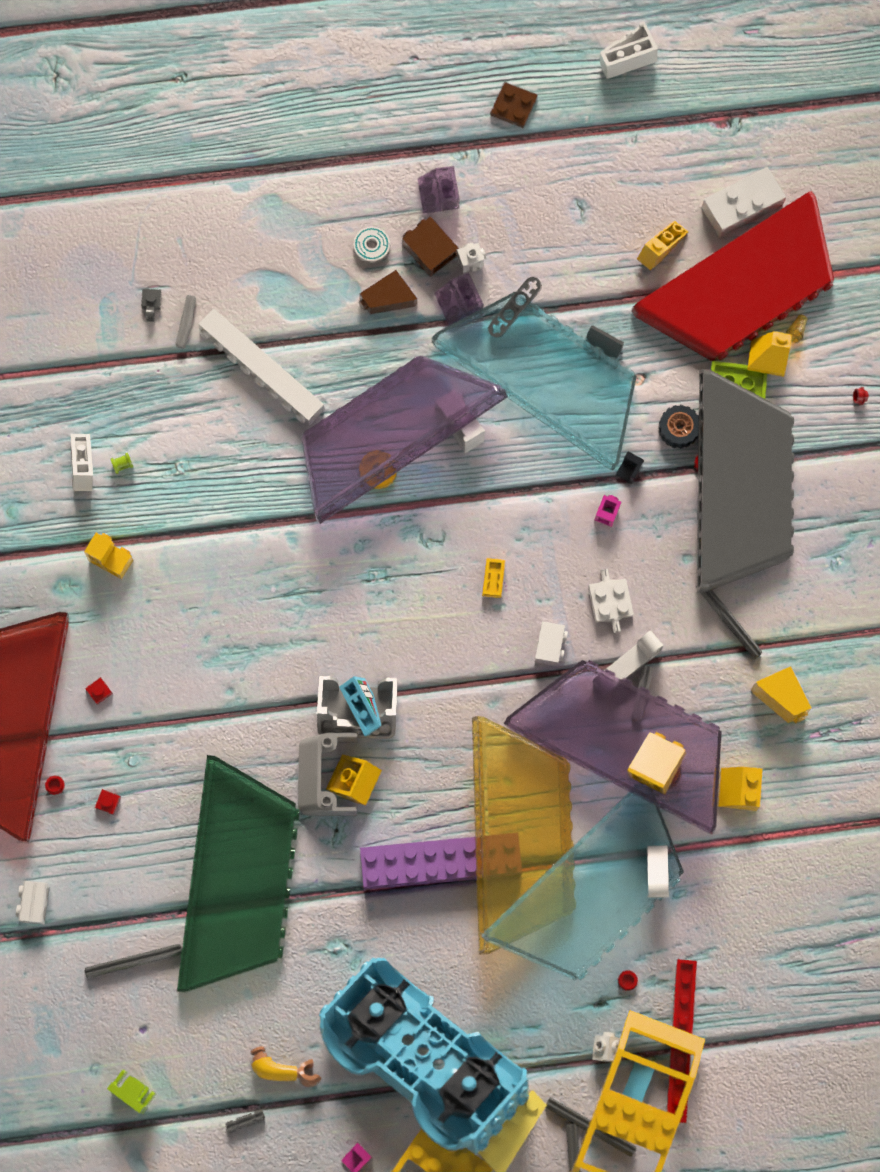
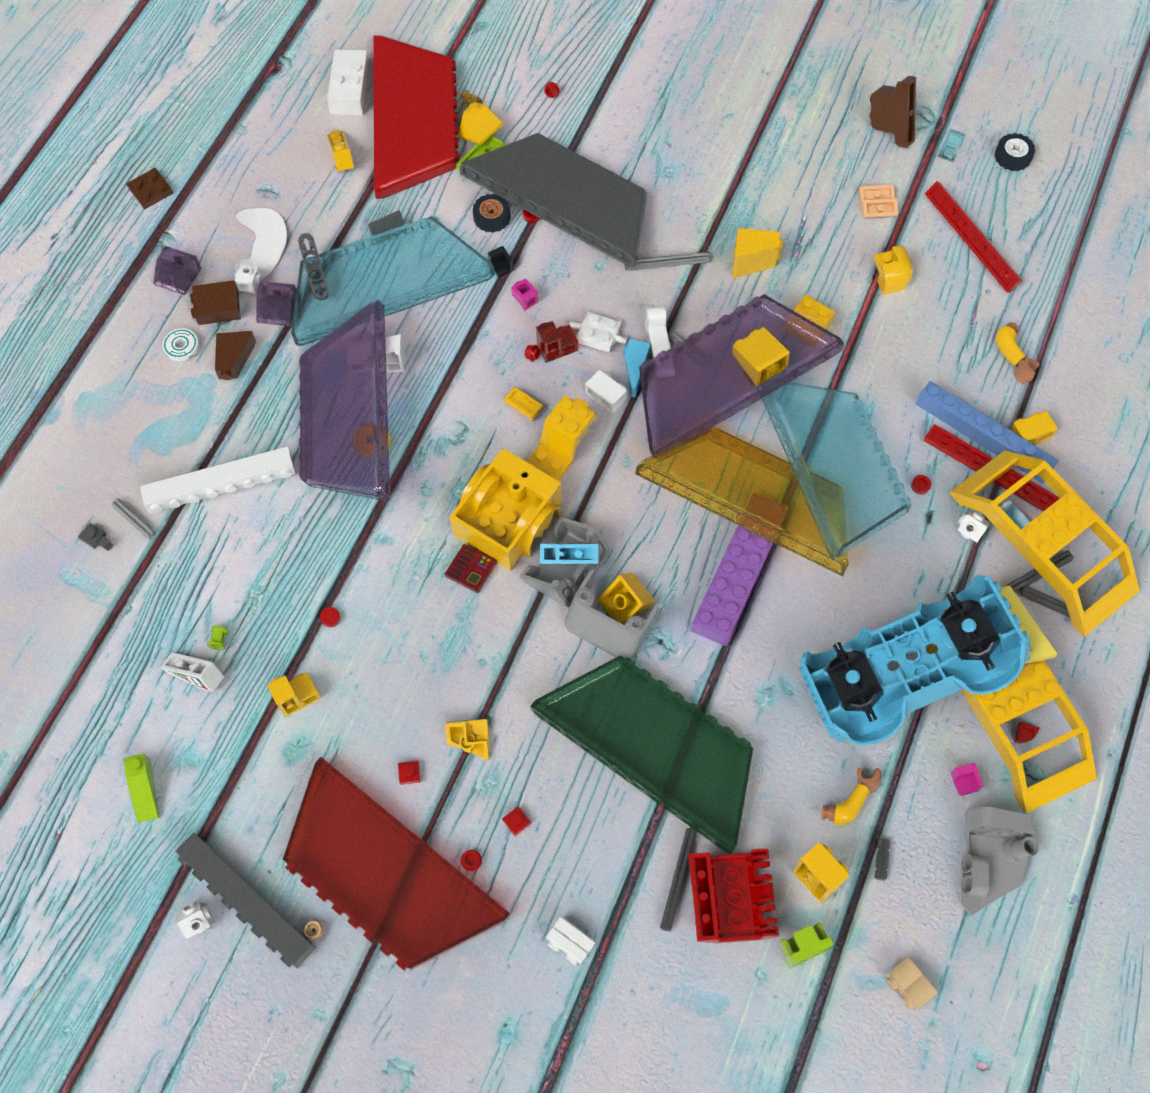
camera: 55 degrees left, 10 degrees down
white wedge [600,21,658,79] -> none
white beam [647,845,669,898] -> none
none -> white sticker [235,208,287,278]
none -> red tile [320,607,340,628]
none -> dark red tile [444,543,497,593]
none -> yellow slope [445,719,490,760]
none -> yellow piece [449,396,598,571]
none -> red plate [525,344,540,362]
none -> clear red brick [536,321,578,363]
none -> medium azure slope [622,339,651,398]
none -> red slope [688,848,779,944]
none -> yellow brick [792,842,850,904]
none -> yellow brick [874,246,913,295]
none -> medium blue brick [916,381,1059,484]
none -> piece [995,322,1040,384]
none -> yellow brick [1011,411,1058,445]

